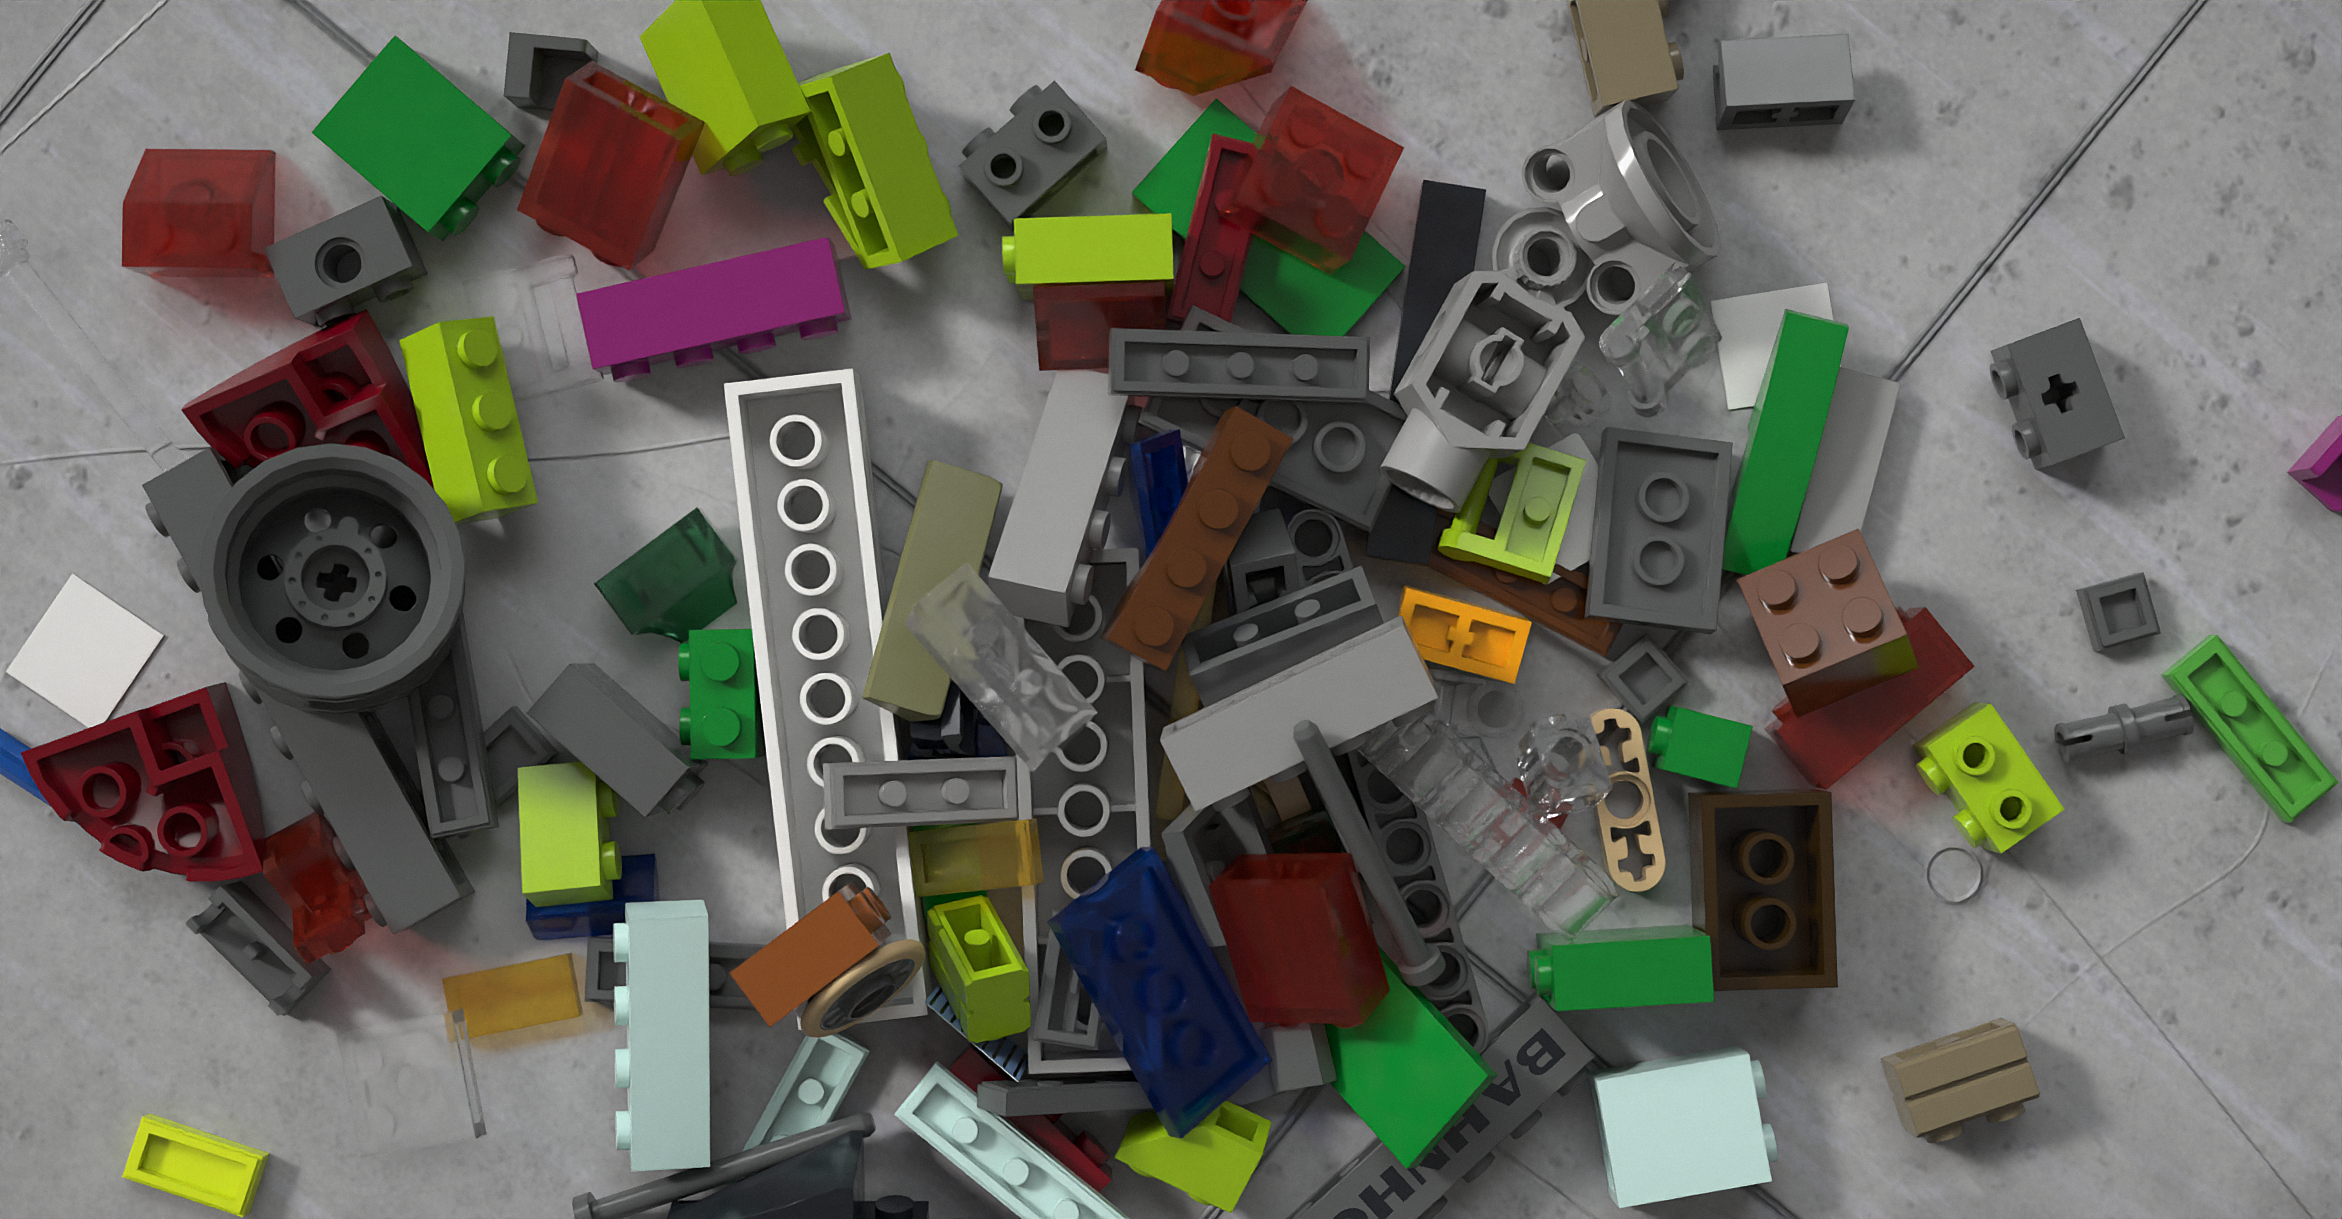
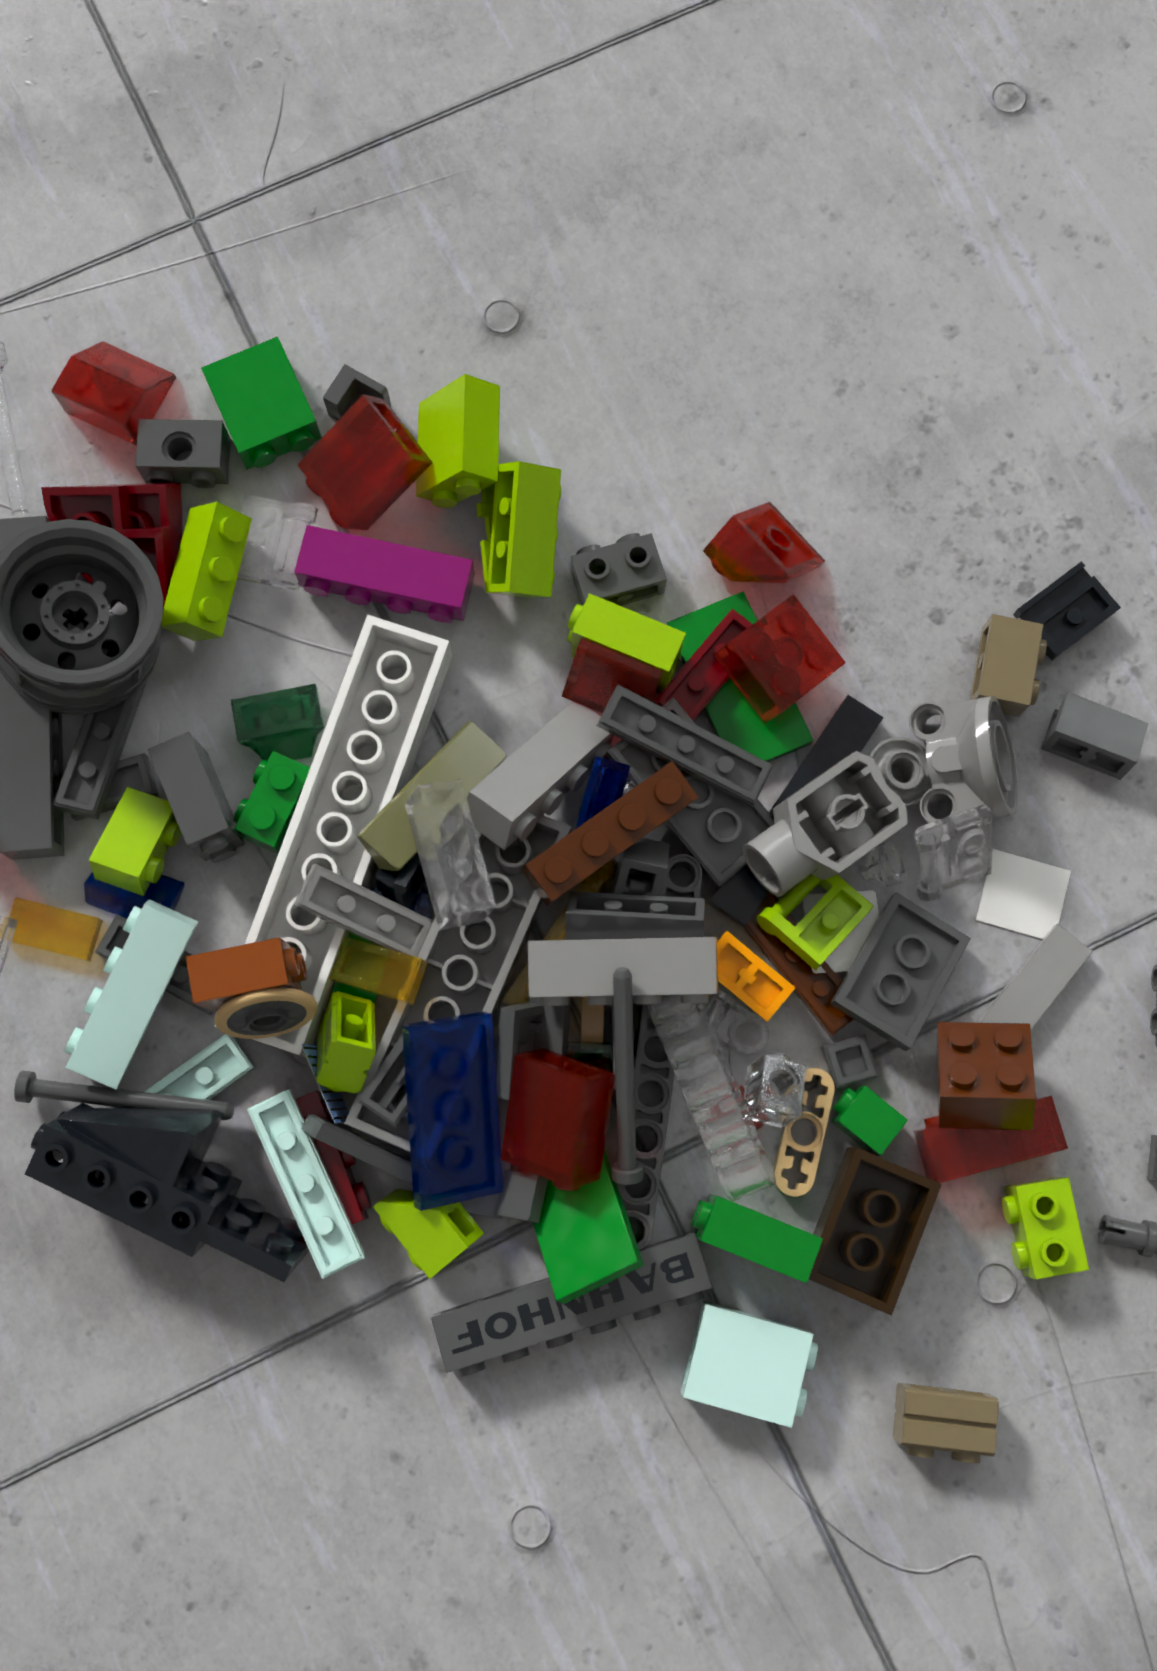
camera: 20 degrees right, 10 degrees down
green slope [1722,309,1849,575] -> none

